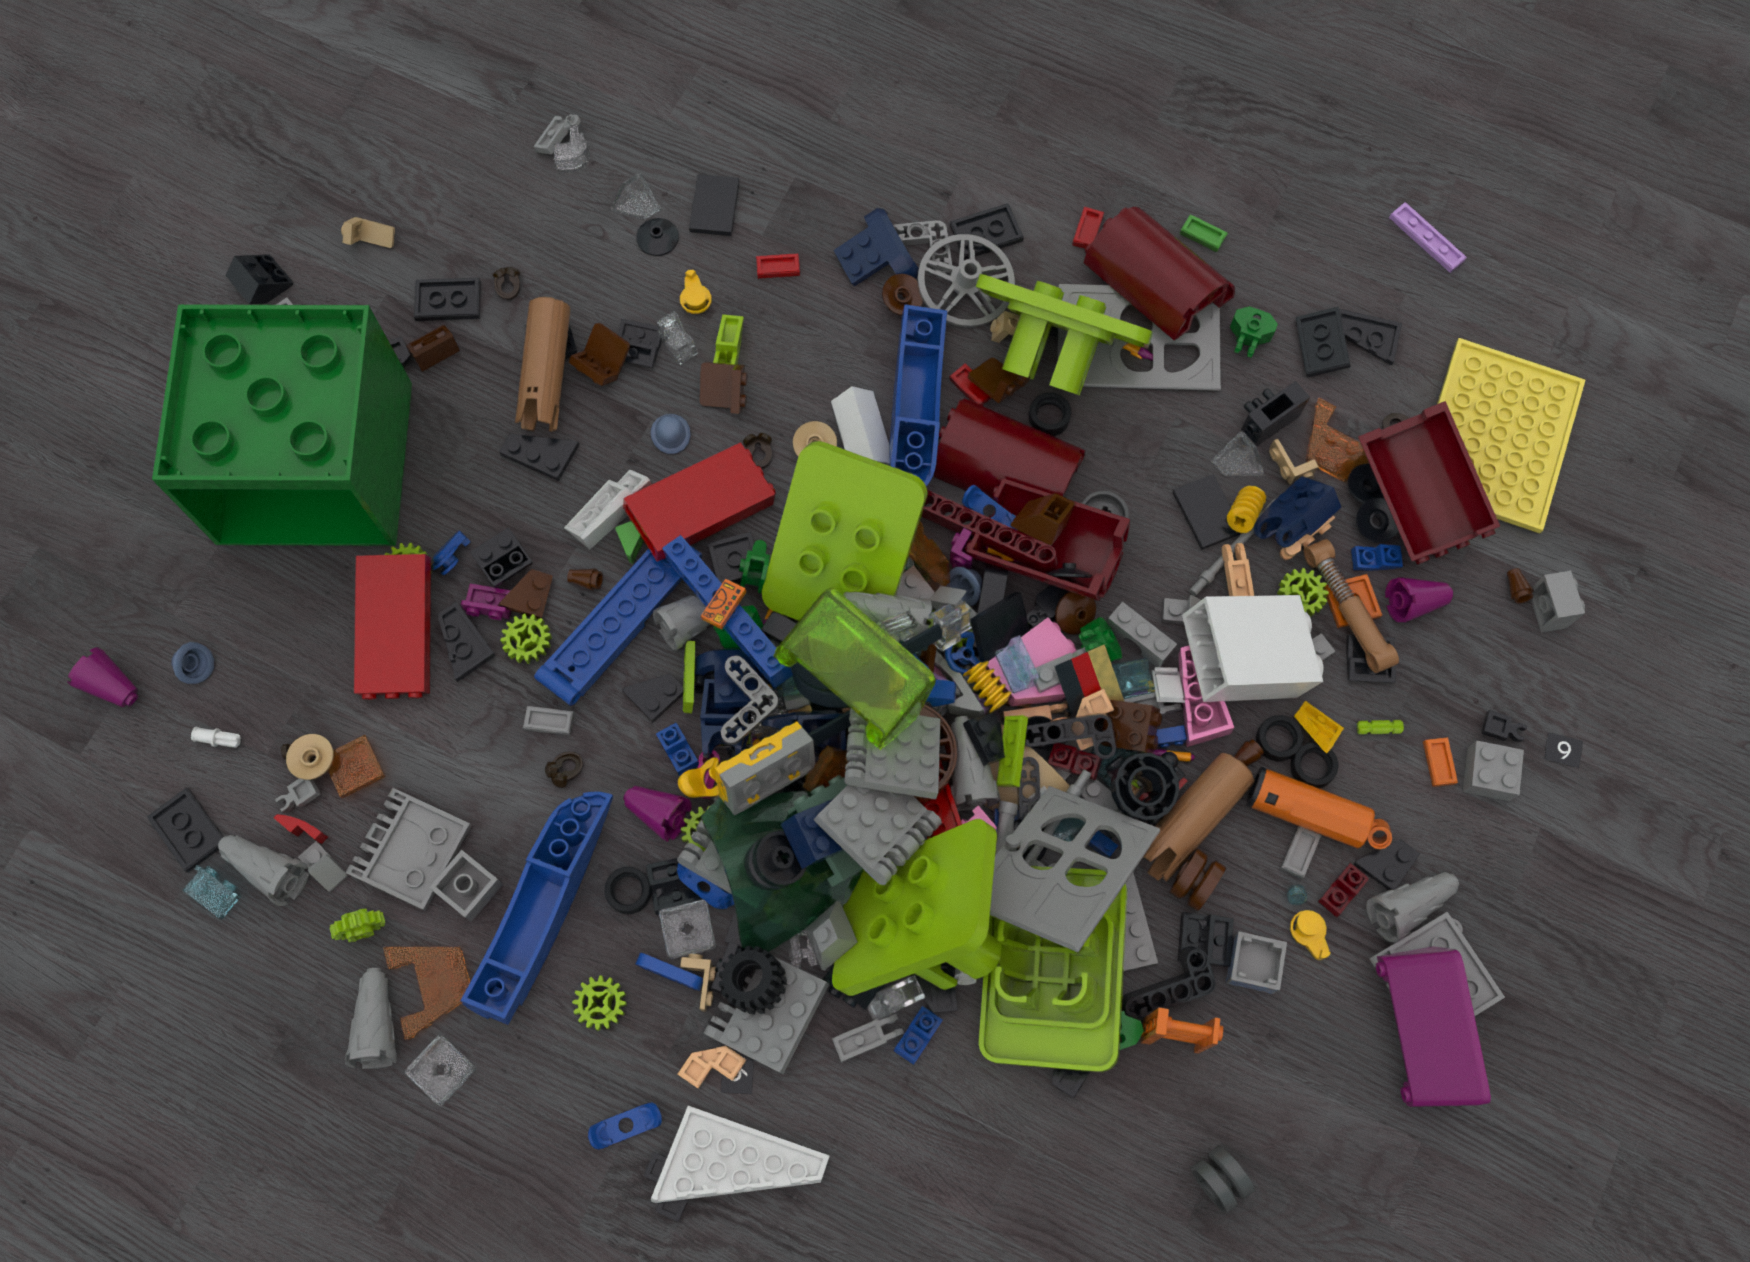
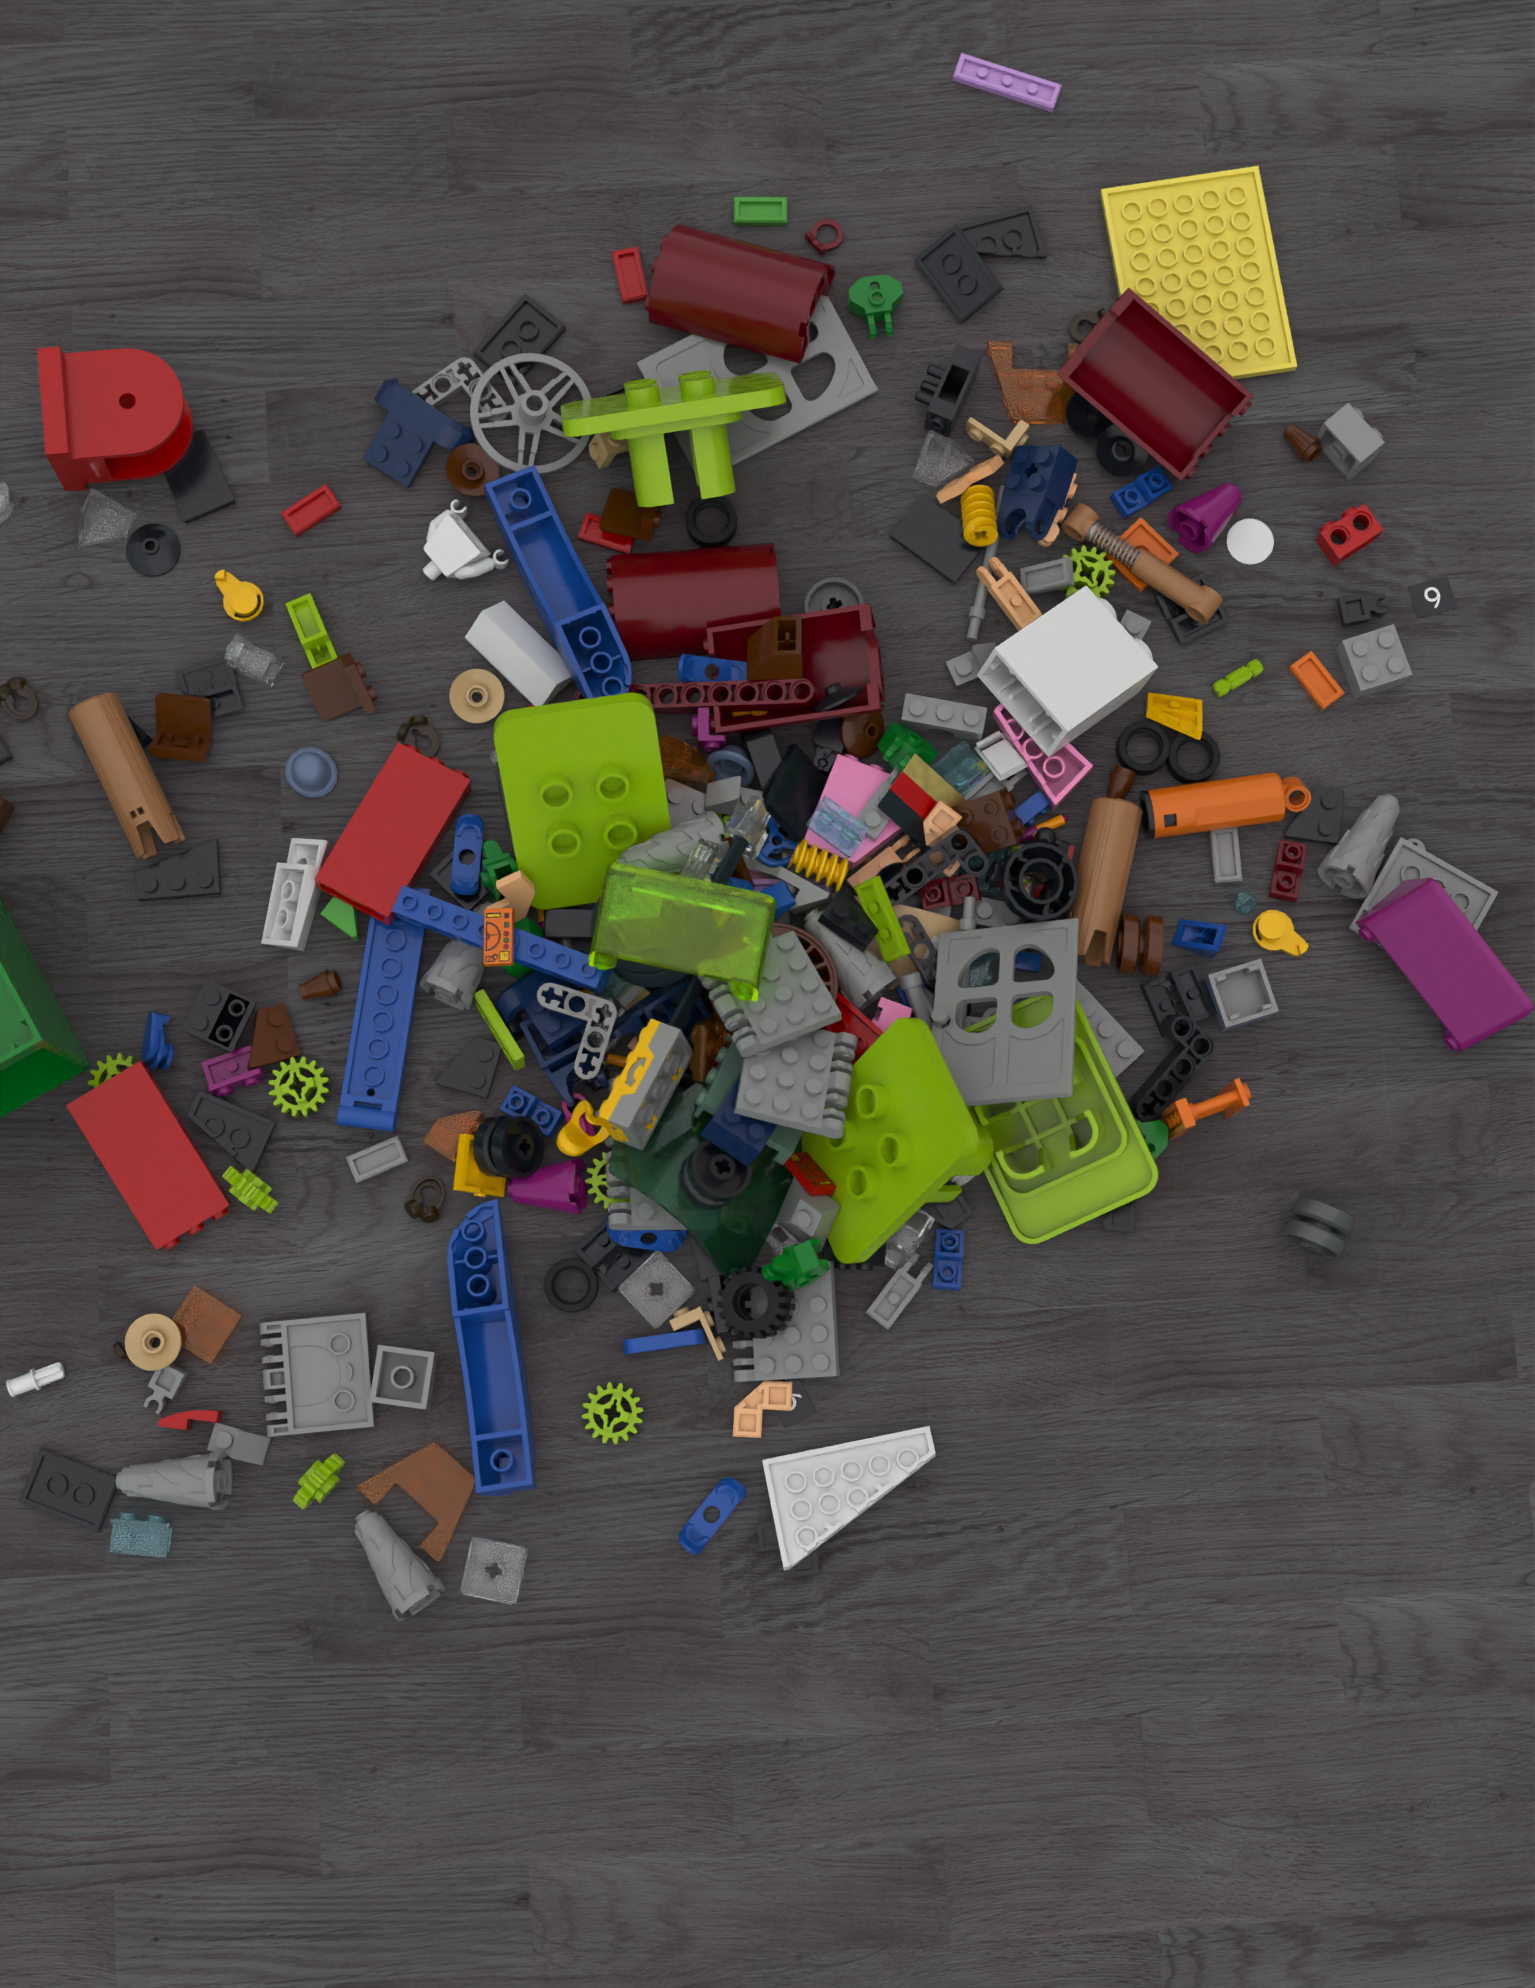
camera: 30 degrees left, 10 degrees up
none -> red piece [37,347,193,491]
none -> lime gear [222,1165,279,1214]
none -> white torso [423,499,509,581]
none -> clear orange slope [423,1110,484,1162]
none -> blue piece [450,814,484,895]
none -> yellow plate [453,1134,506,1197]
none -> black wheel [473,1116,545,1178]
none -> light nougat tile [486,870,535,923]
none -> green hinge [762,1238,830,1290]
none -> red tile [784,1152,837,1196]
none -> dark red piece [805,219,843,257]
none -> light nougat tile [936,455,1004,503]
none -> light grey tile [1020,557,1074,596]
none -> blue slope [1172,919,1227,959]
none -> white sticker [1227,519,1274,564]
none -> red brick [1315,504,1383,567]

